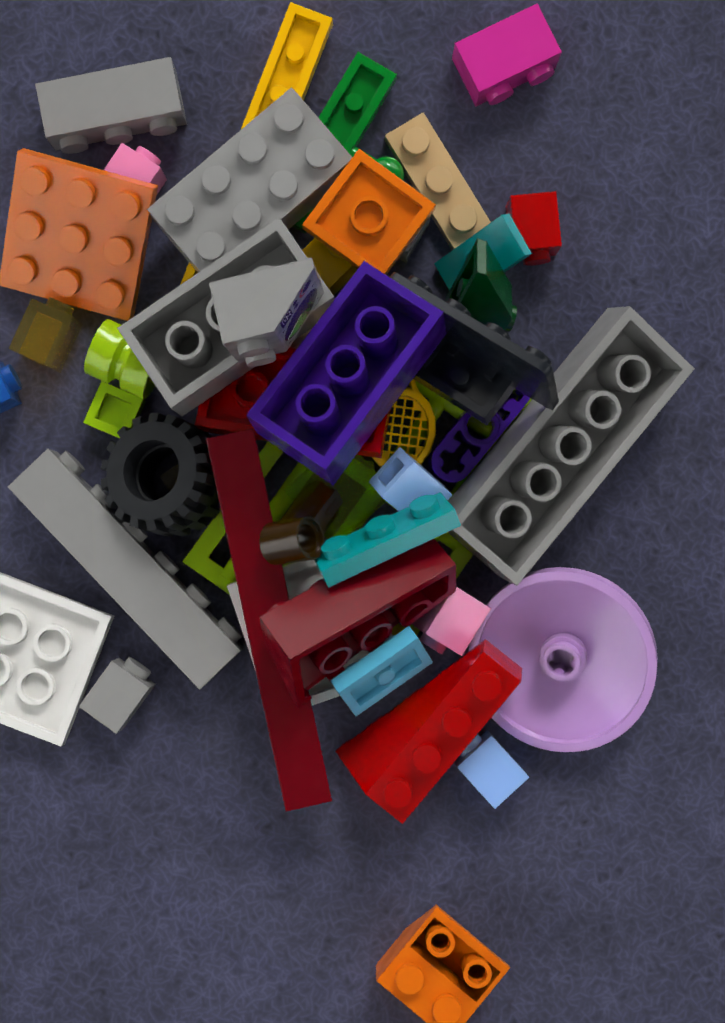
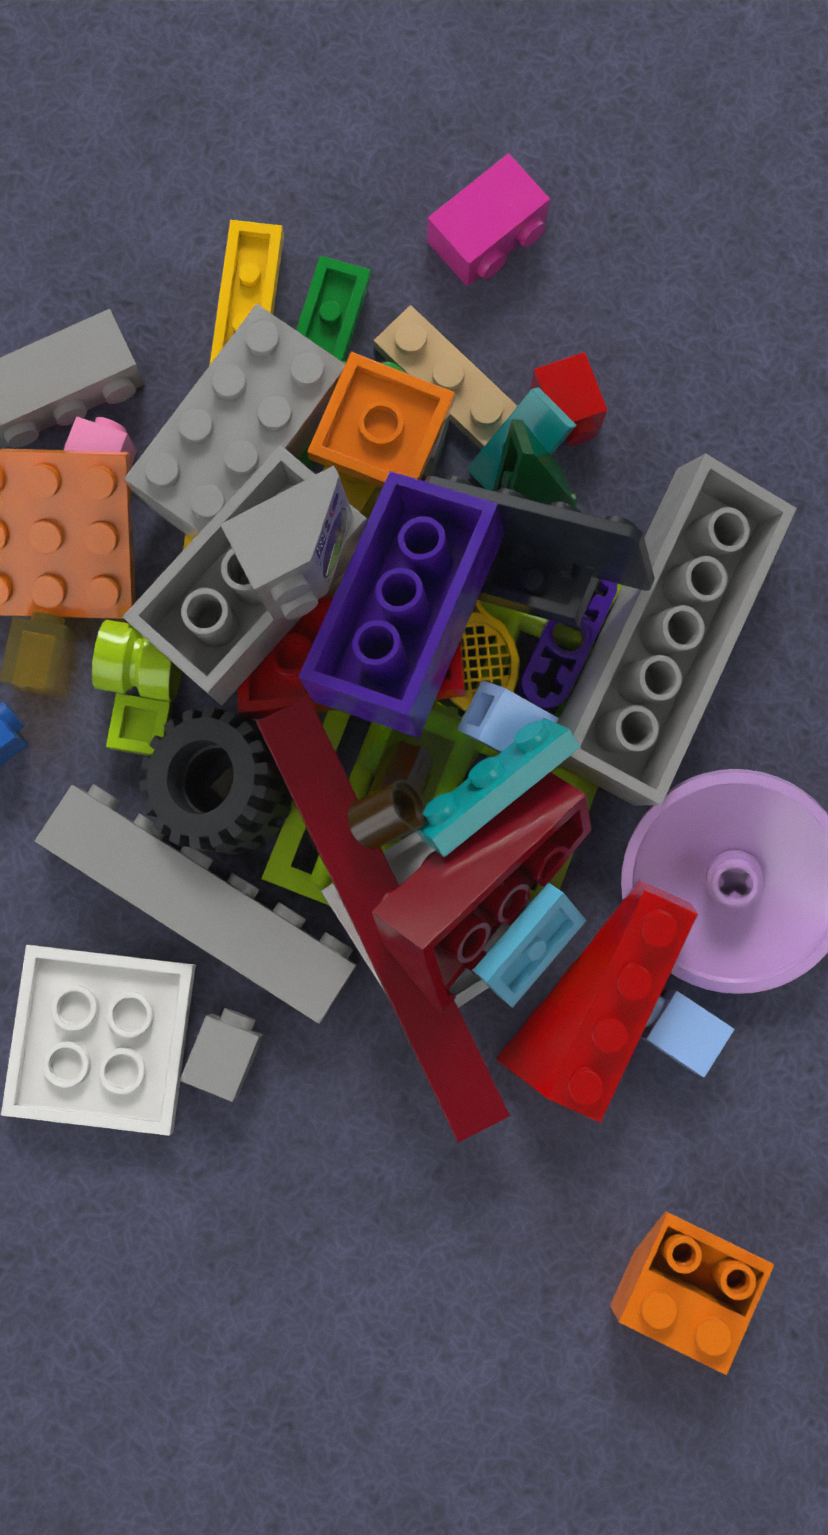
camera: 15 degrees left, 5 degrees down
bright pink brick [412,587,491,656] -> none

